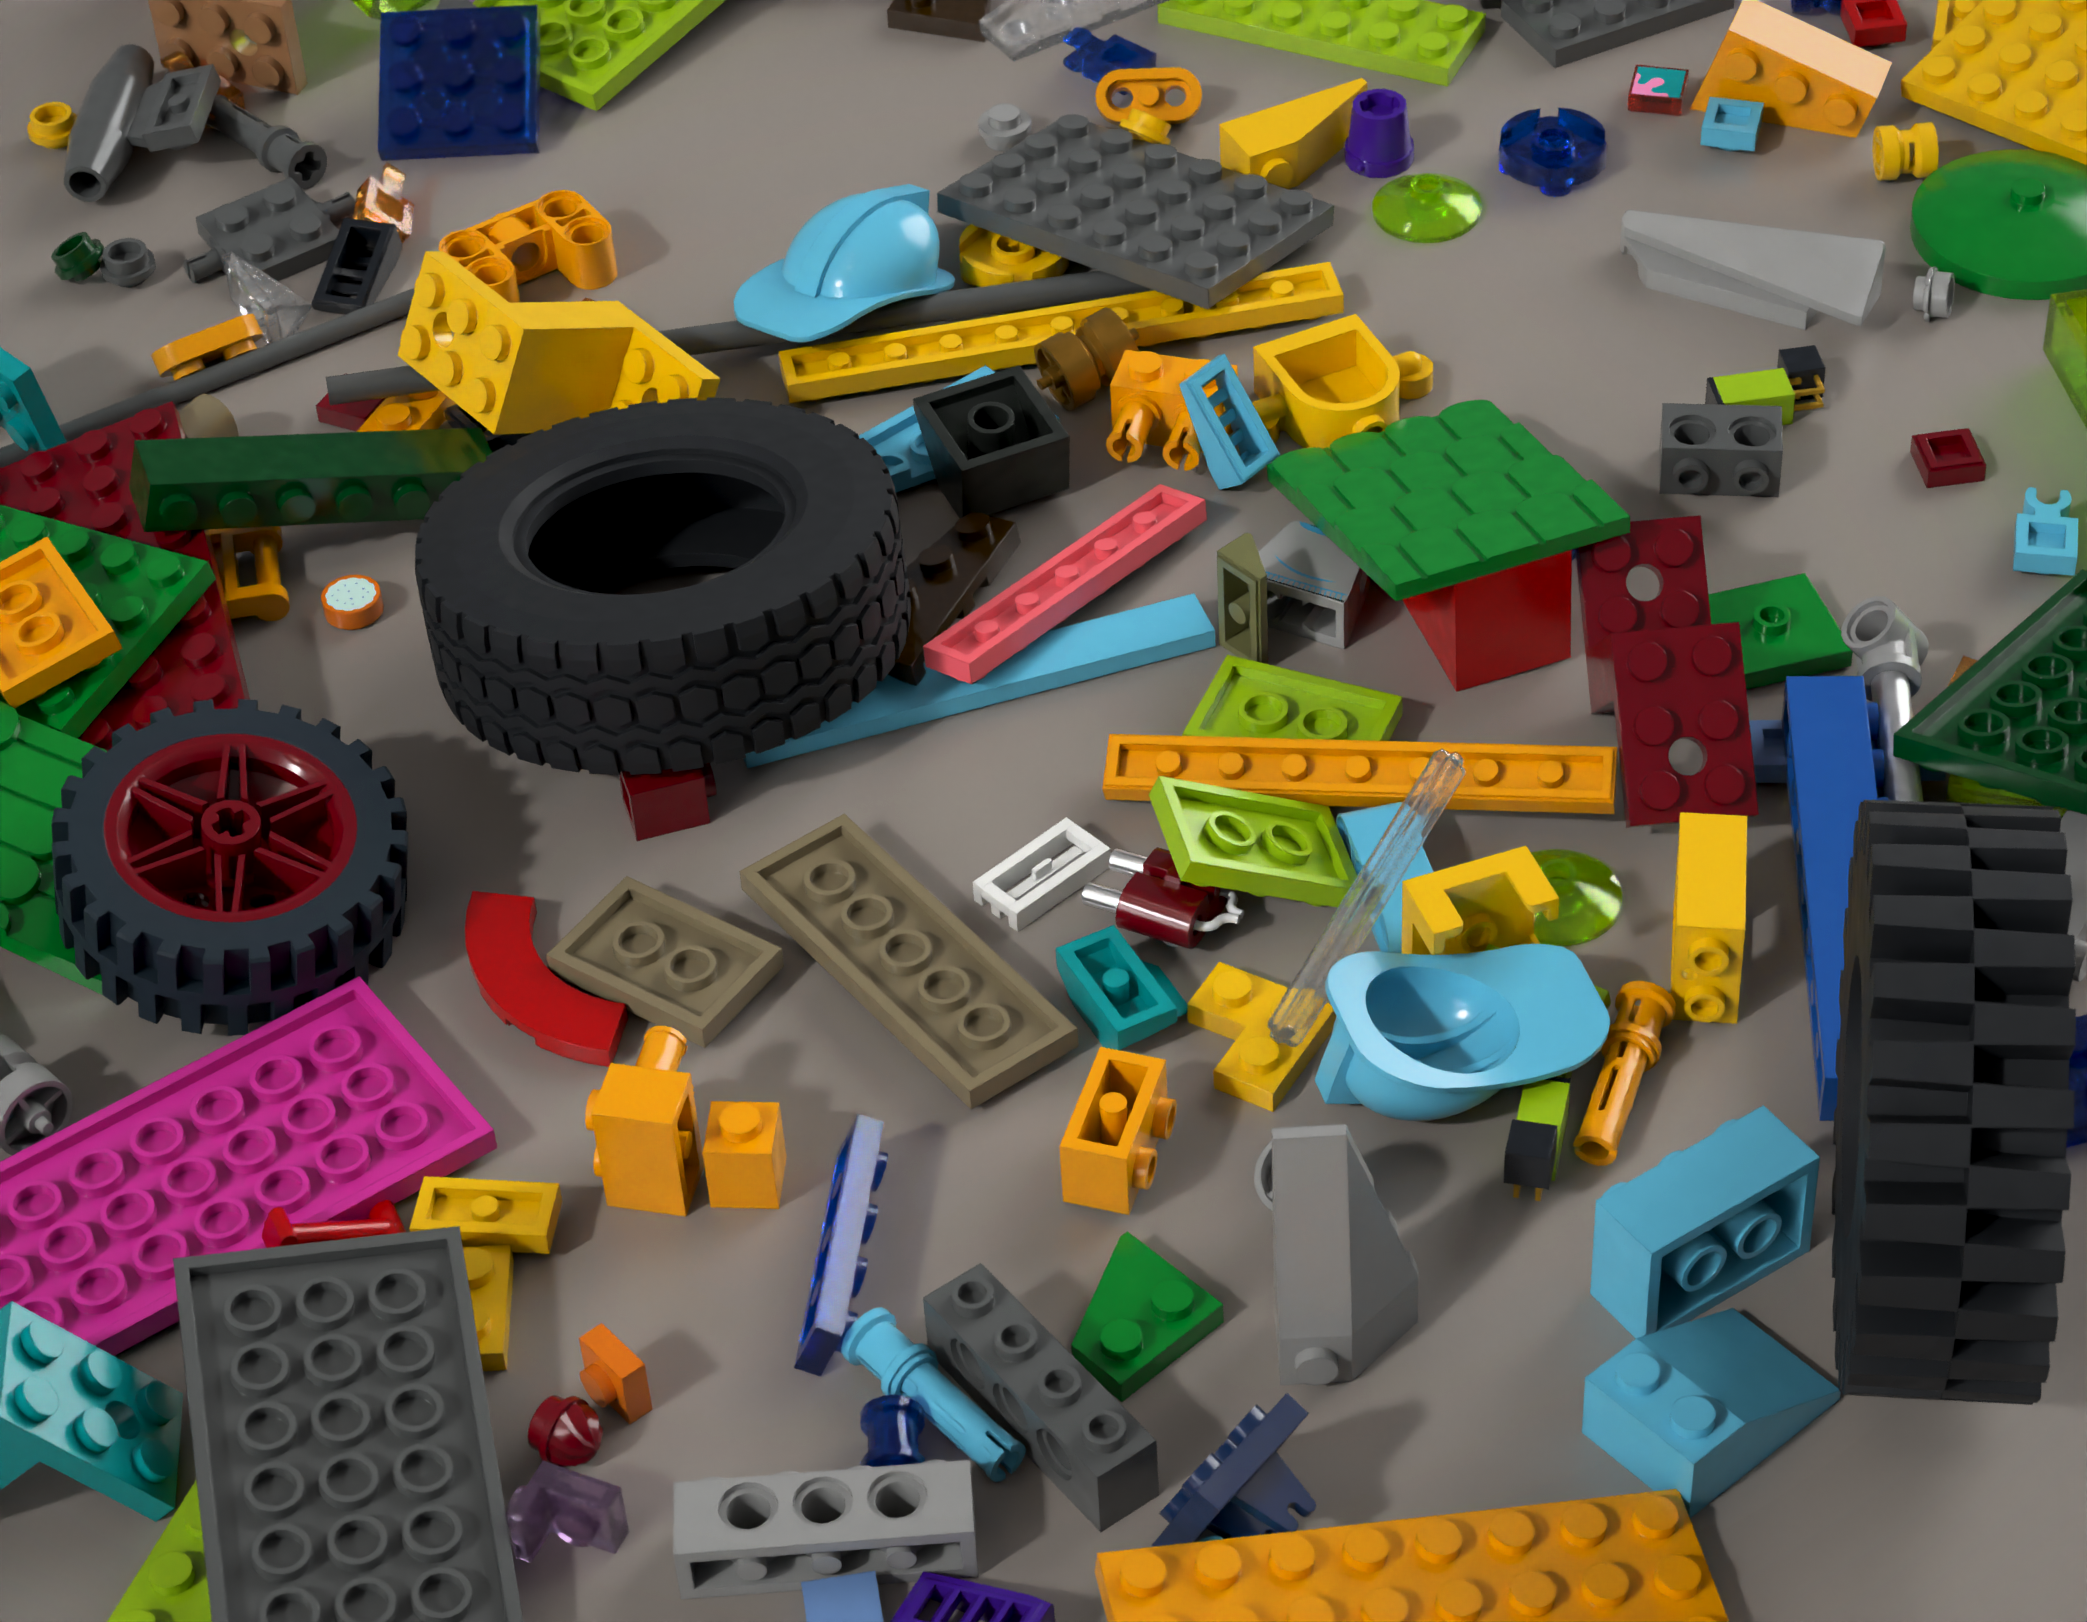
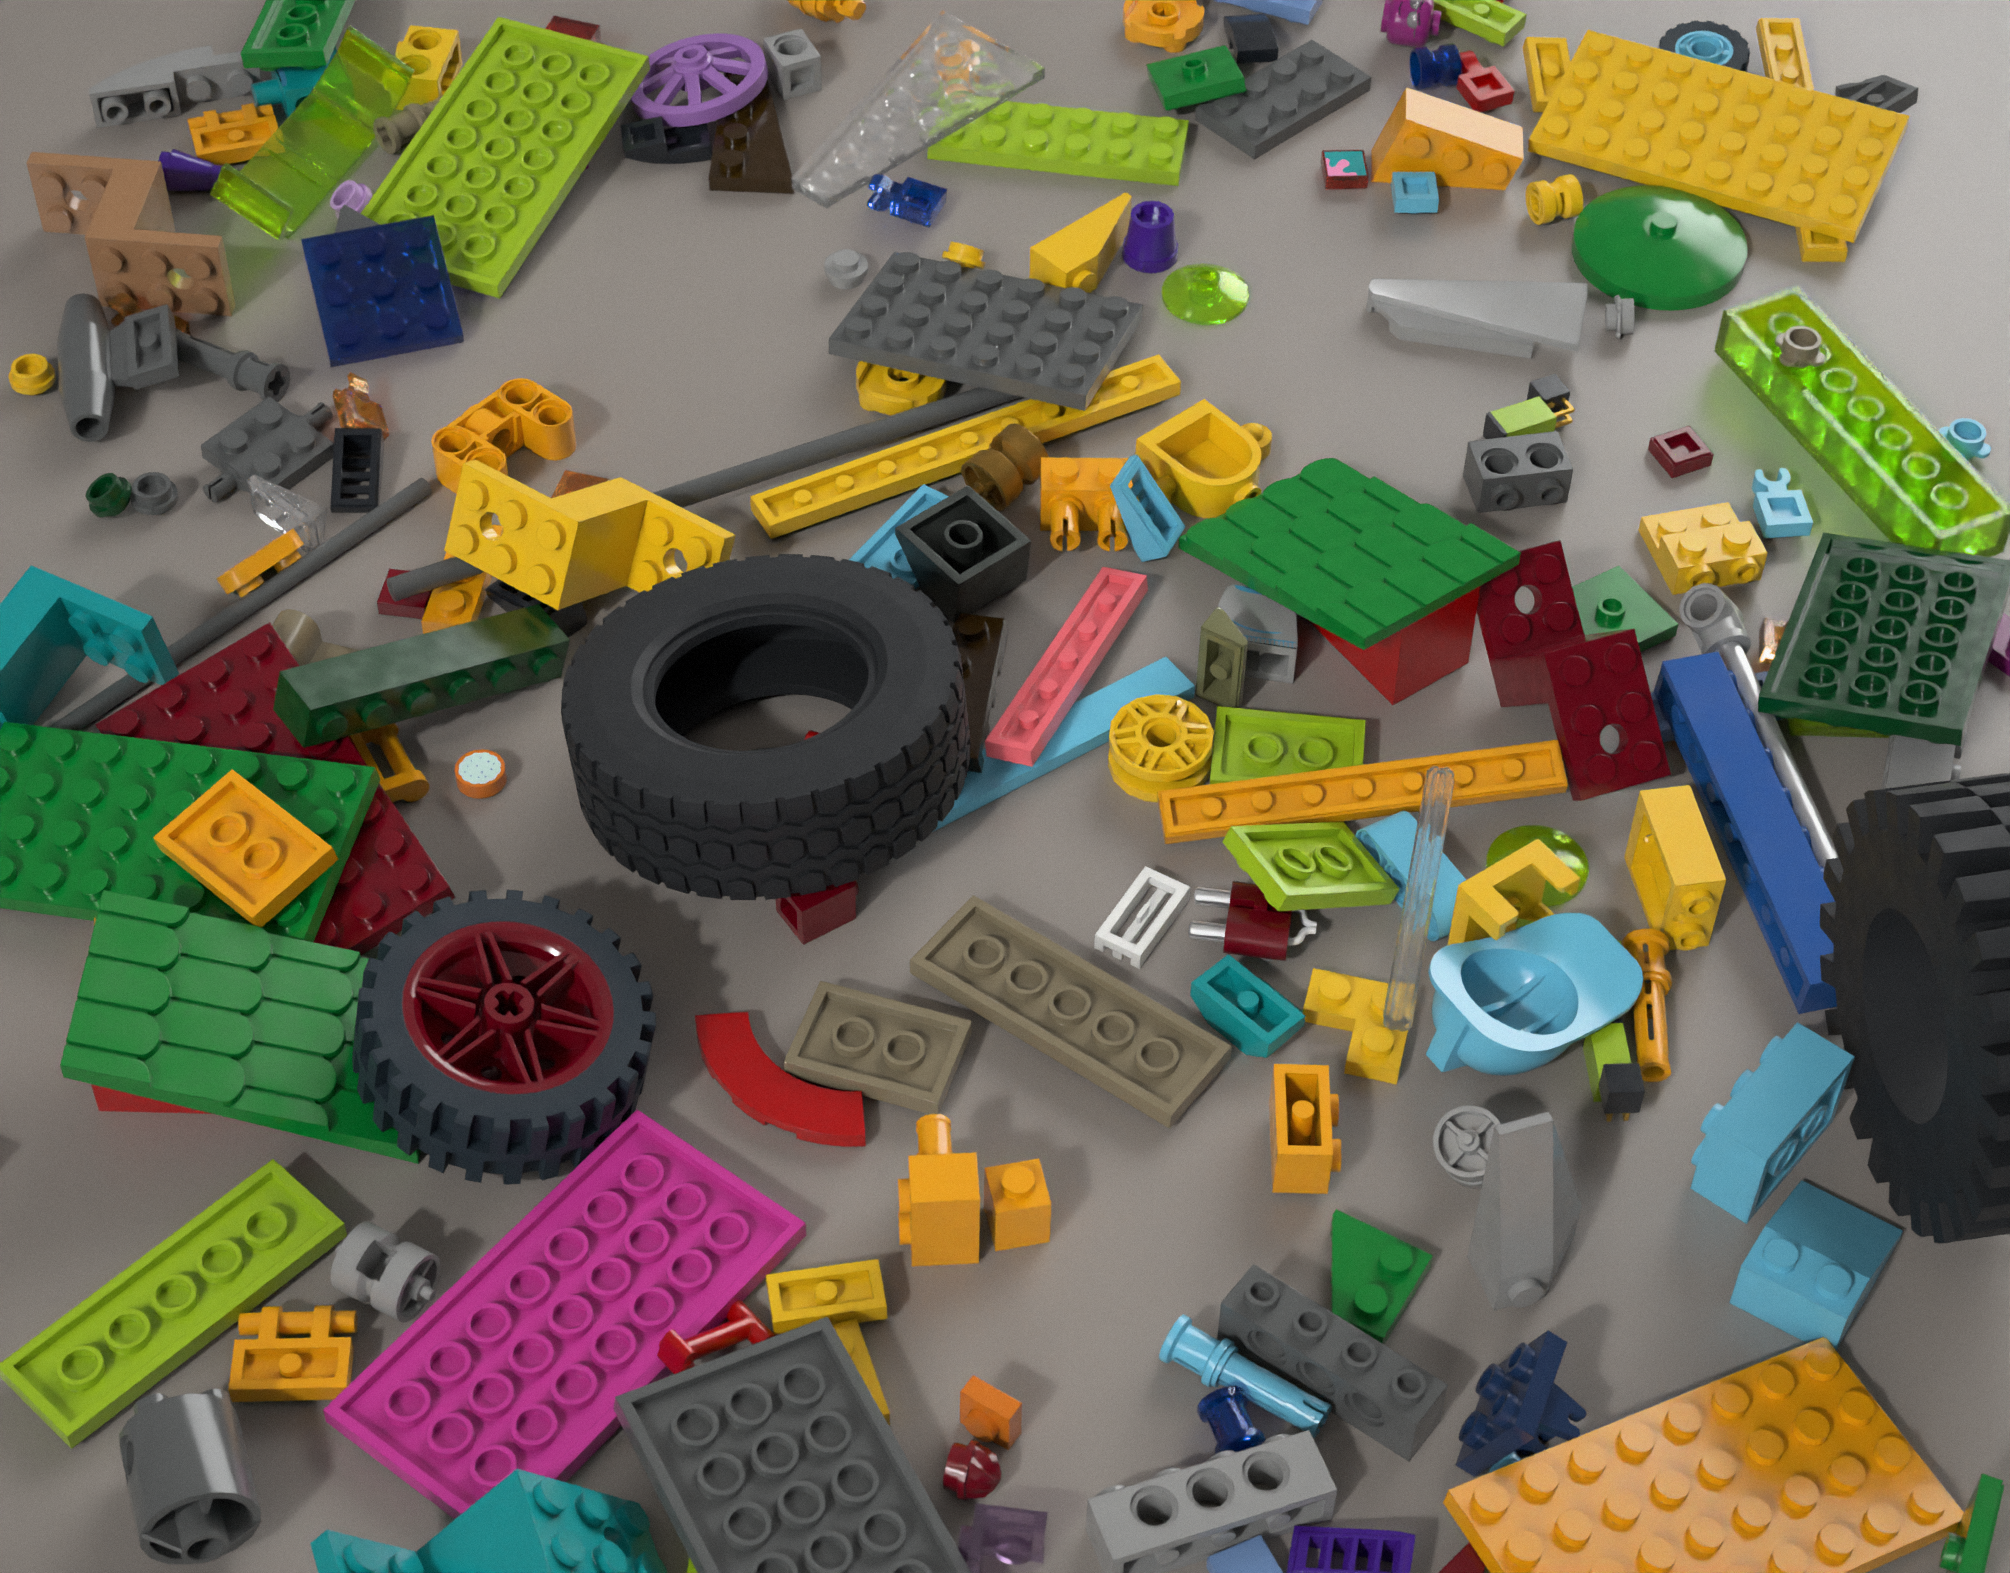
camera: 20 degrees left, 5 degrees up
medium azure piece [734,184,955,343] -> none
clear blue plate [794,1114,888,1377] -> none
light orange plate [1095,67,1202,126] -> none
clear blue plate [1498,108,1608,197] -> none
none -> yellow wheel [1108,694,1214,803]
none -> yellow plate [1638,502,1768,595]

